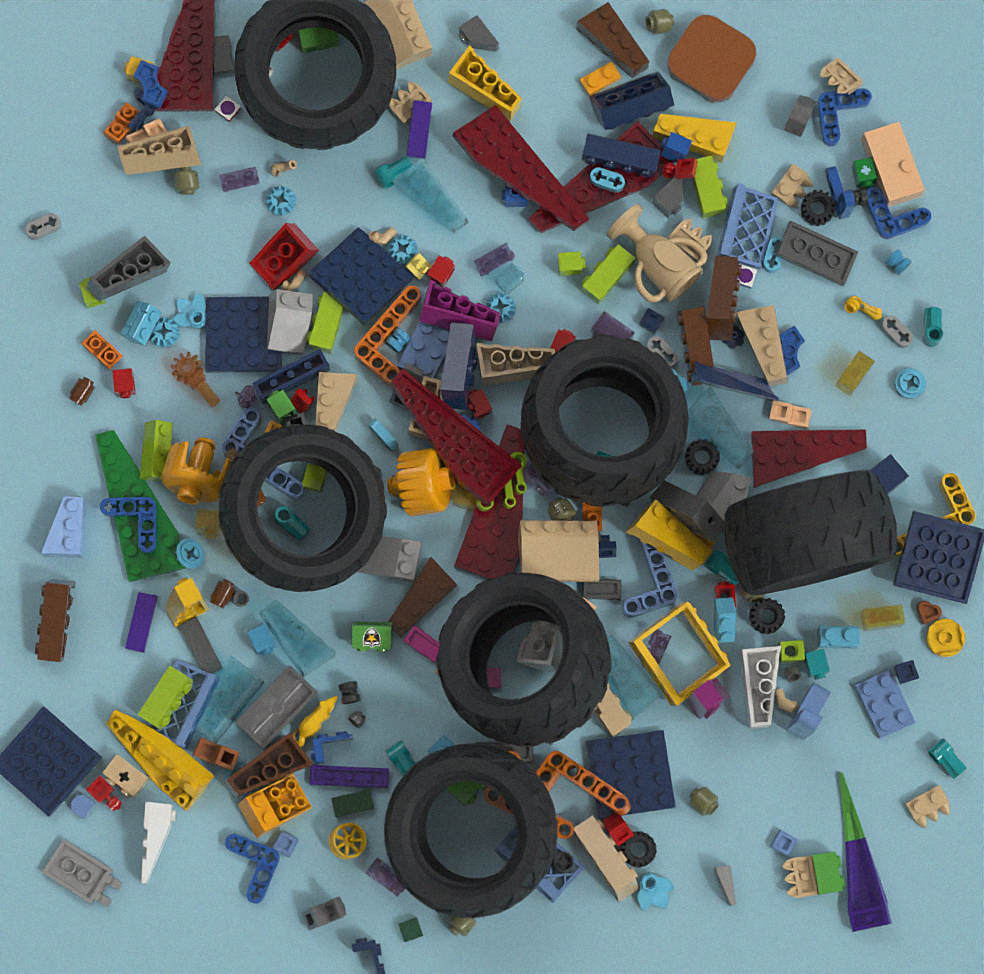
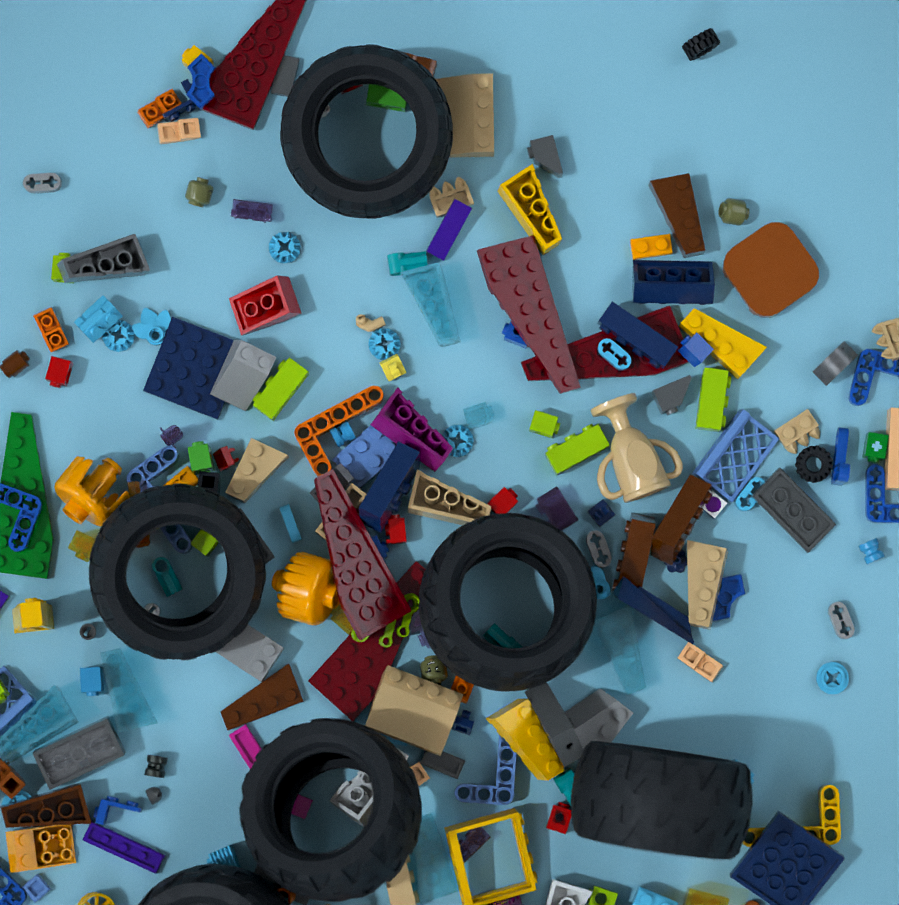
camera: 25 degrees right, 5 degrees up
tan wedge [117,125,201,175] -> none
lime brick [140,420,173,482] -> none
clear orange gear [171,352,220,407] -> none
medium azure gear [175,539,205,570] -> none
dark grey tile [179,617,223,674] -> none
reddish brown brick [210,579,236,609] -> none
tile [215,96,241,122] -> none
dark blue brick [252,349,330,405] -> none
tan arm [270,160,297,177] -> none
tan arm [281,269,307,291] -> none
yellow animal [292,696,337,747] -> none
dark blue plate [308,227,414,325] -> none
dark green tile [331,789,374,818] -> none
bright green brick [352,621,393,652] -> none
teal piece [385,740,415,776] -> none
red brick [427,255,455,288] -> none
clear purple hinge [474,243,515,277] -> none
red plate [662,158,698,179] -> none
tan plate [668,219,712,262] -> none
black tyre [685,439,720,475] -> none
medium azure brick [714,598,736,643] -> none
black tyre [749,598,785,634] -> none
dark red wing [751,429,867,489] -> none
clear yellow brick [835,350,875,396] -> none
yellow piece [844,296,882,320] -> none
pearl dark grey wheel [846,187,868,208] -> none
dark blue head [870,454,909,494] -> none
teal piece [923,307,943,347] -> none

